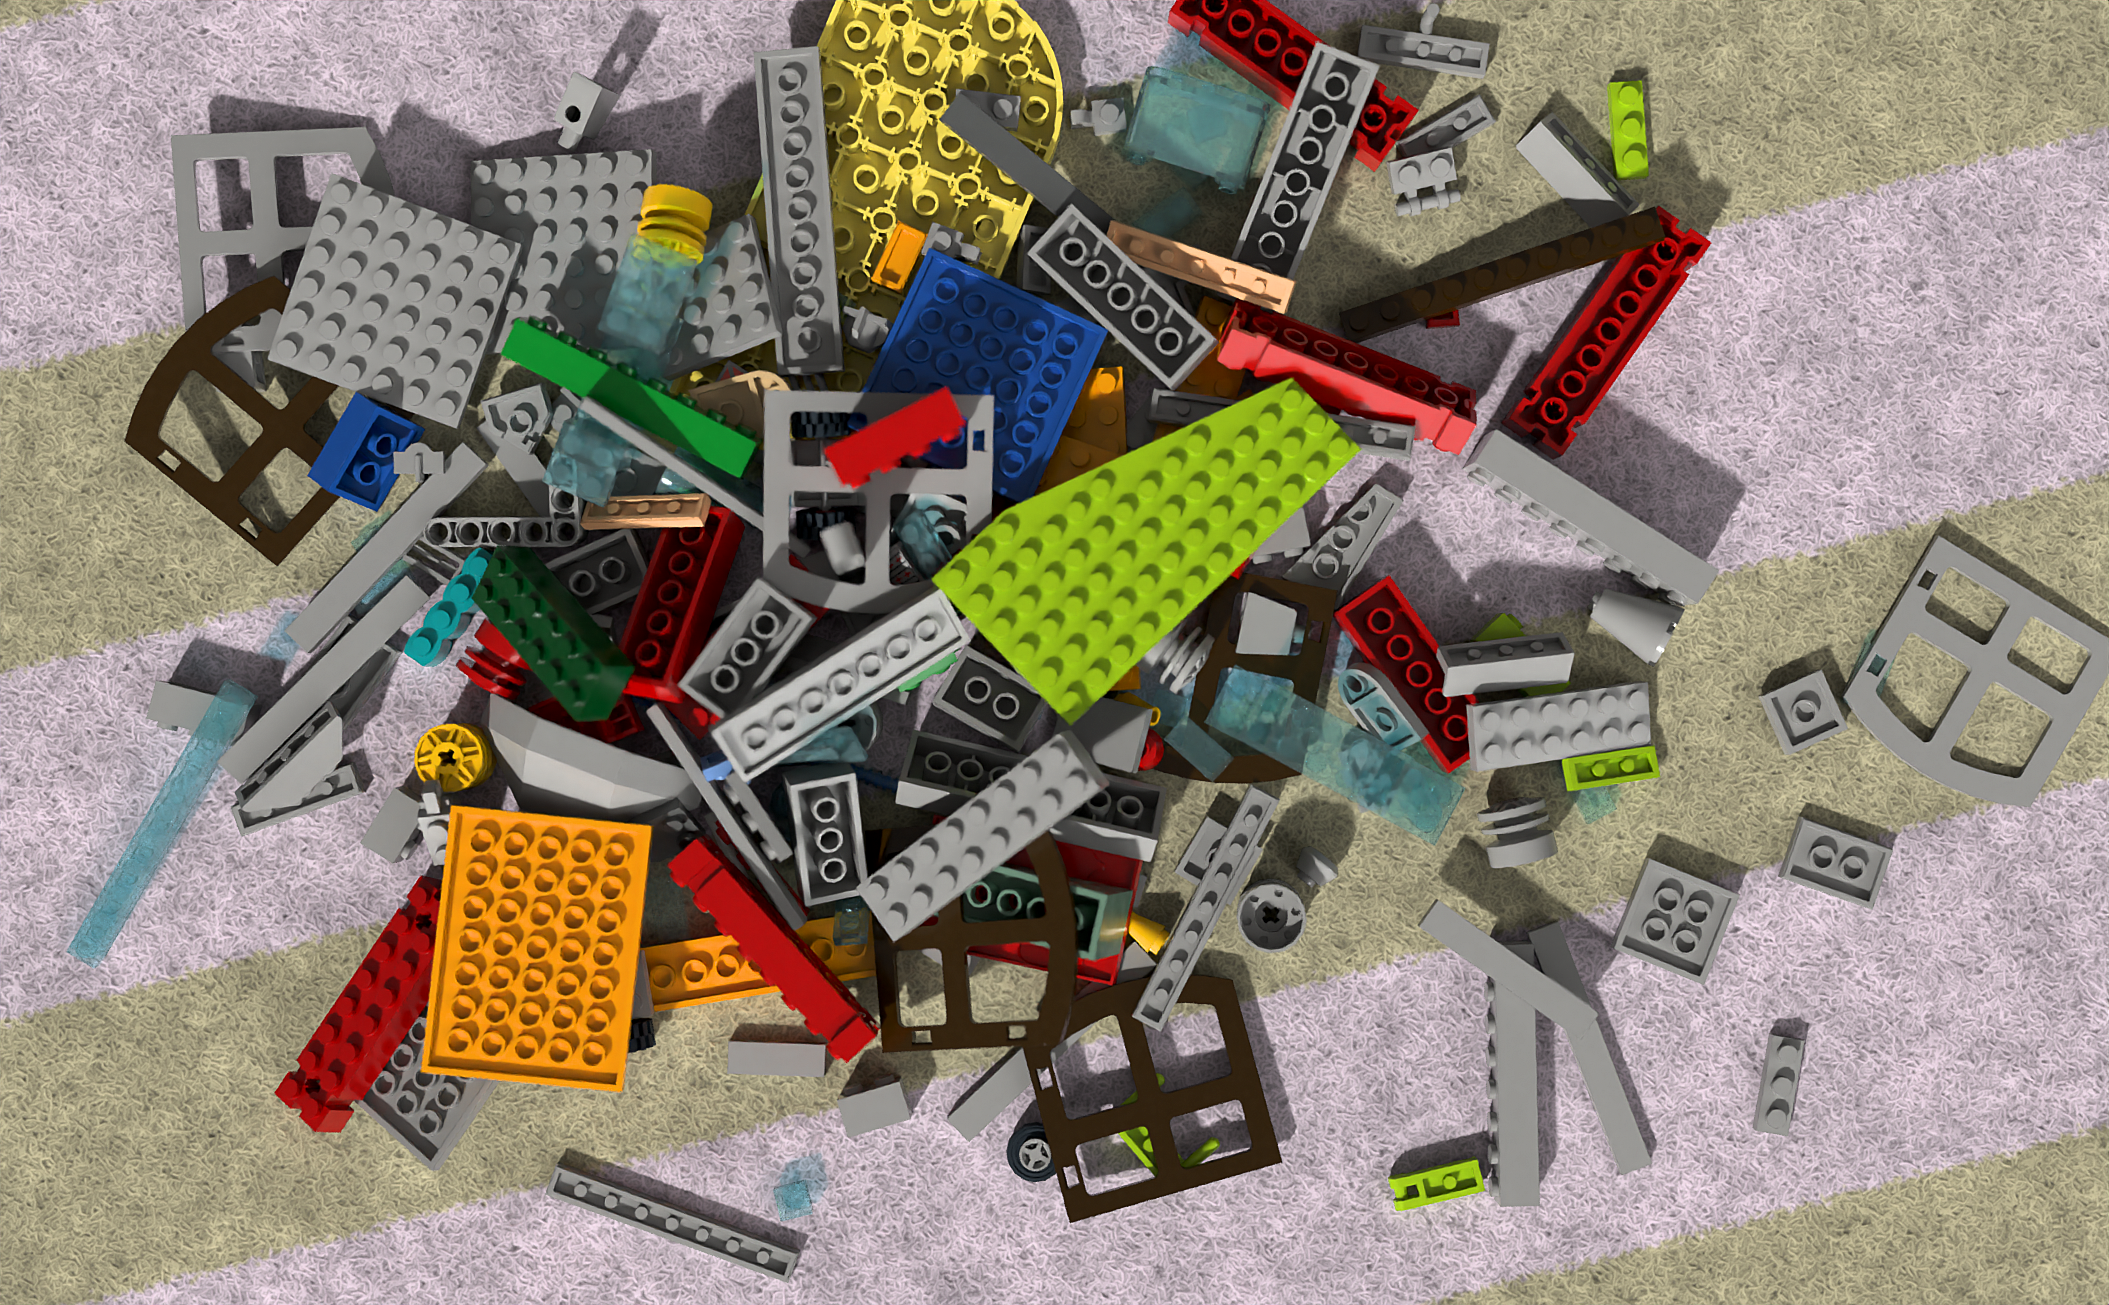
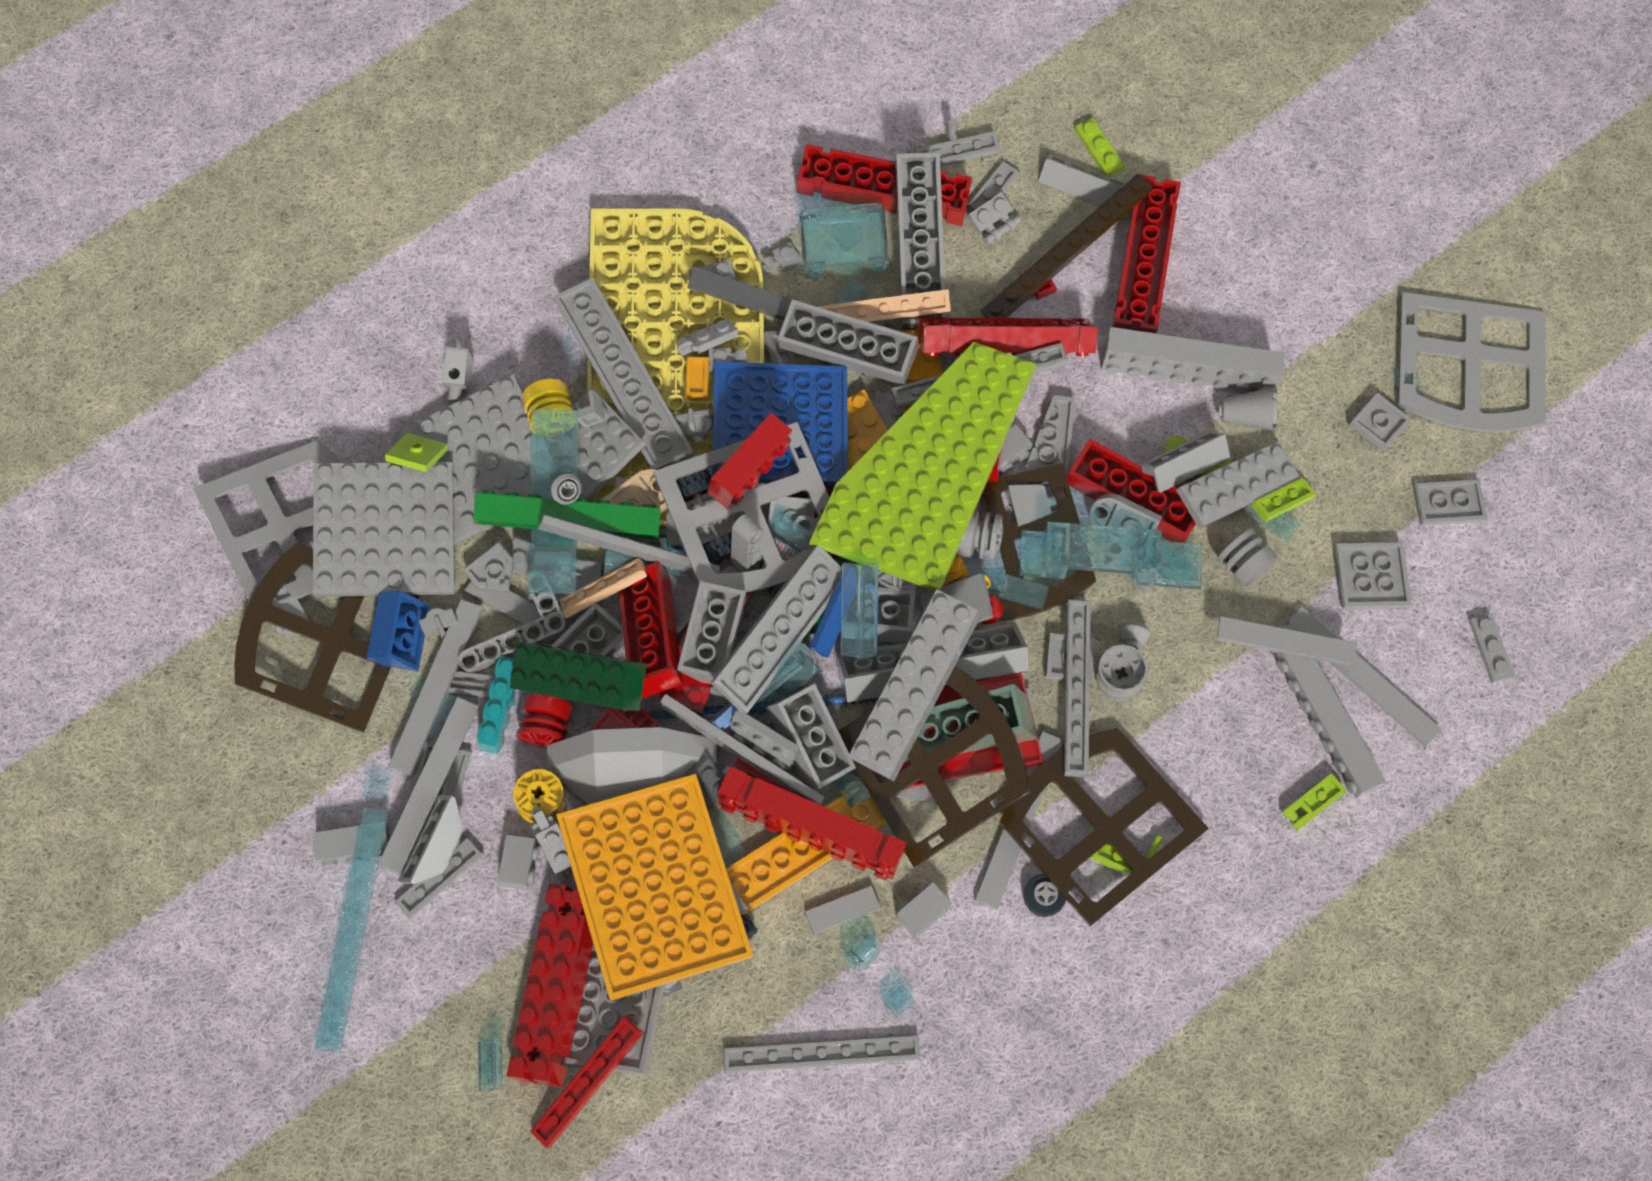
camera: 25 degrees left, 20 degrees down
yellow cone [1128,911,1171,955] -> none
none -> lime plate [385,433,448,472]
none -> clear light blue plate [478,1038,503,1092]
none -> red tile [530,1015,644,1148]
none -> light grey cone [551,474,582,505]
none -> light grey panel [574,389,605,428]
none -> light grey hinge [676,318,738,356]
none -> blue tile [809,564,865,658]
none -> clear light blue panel [841,563,878,659]
none -> clear light blue head [843,933,879,969]

